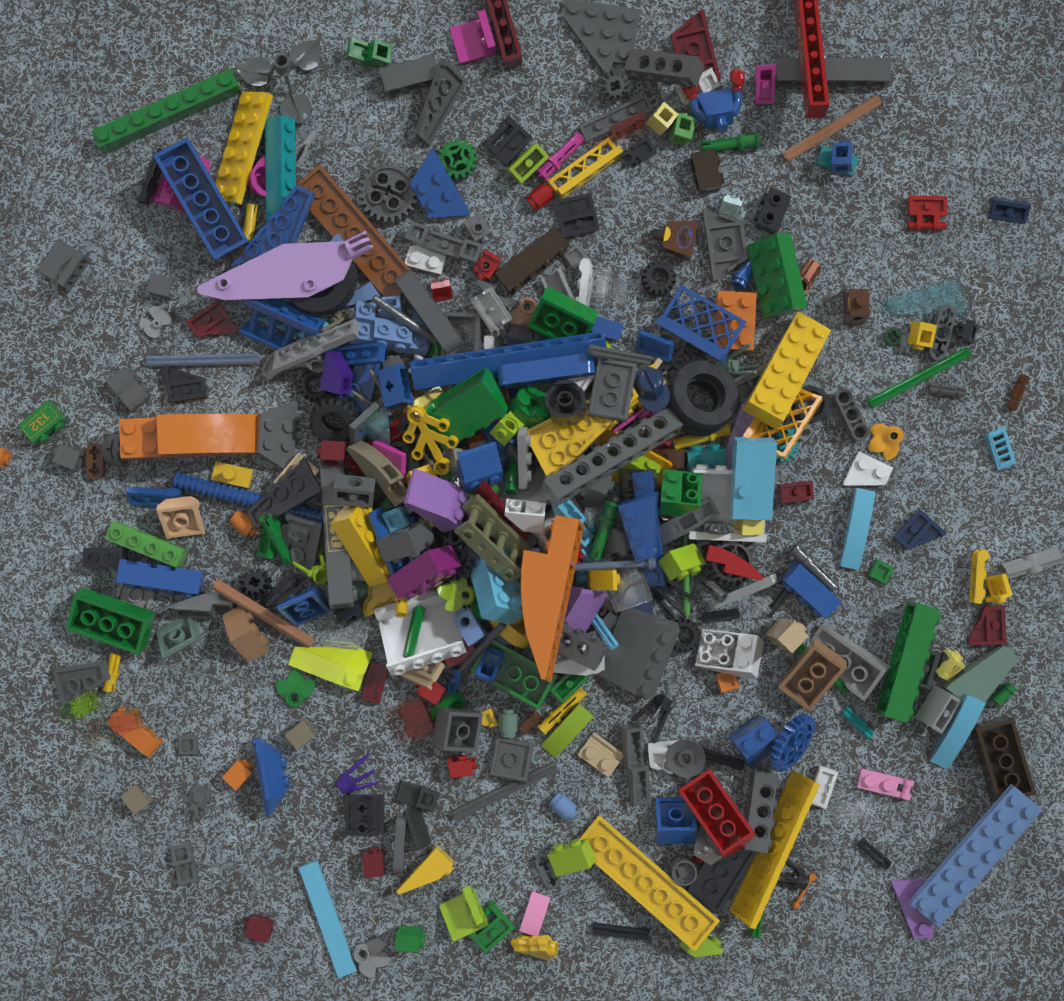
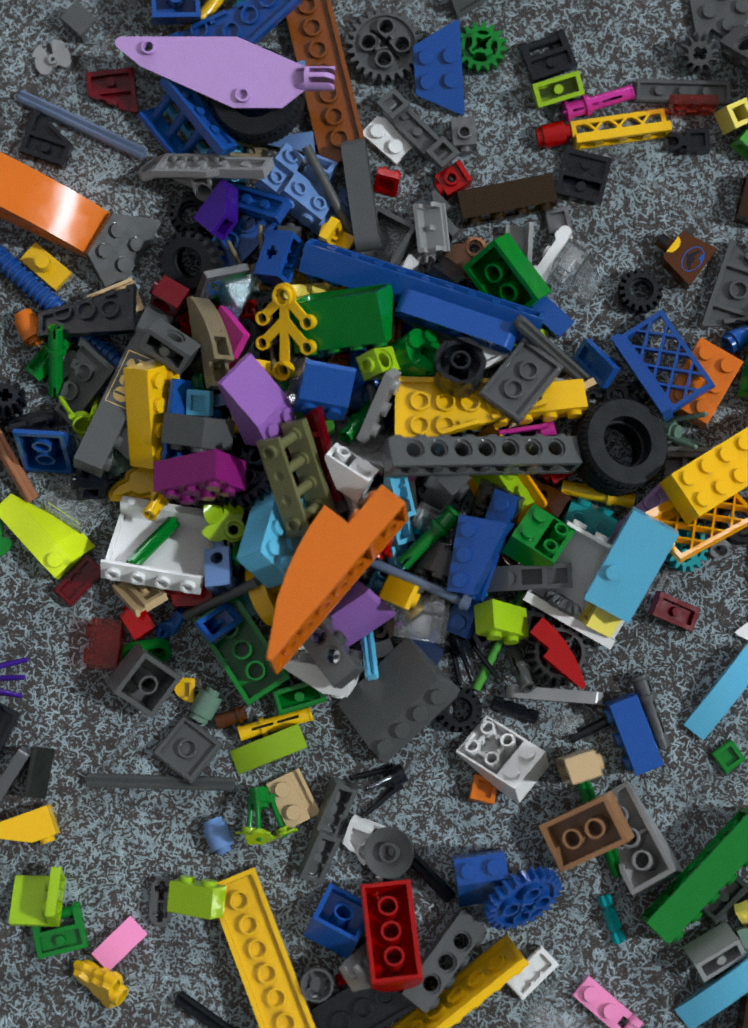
camera: 30 degrees right, 5 degrees down
pearl dark grey slope [396,780,440,811] -> none
red brick [447,754,477,778] -> none
dark blue piece [633,366,670,412] -> none
none -> plant [235,786,298,845]
none -> yellow bracket [318,216,355,250]

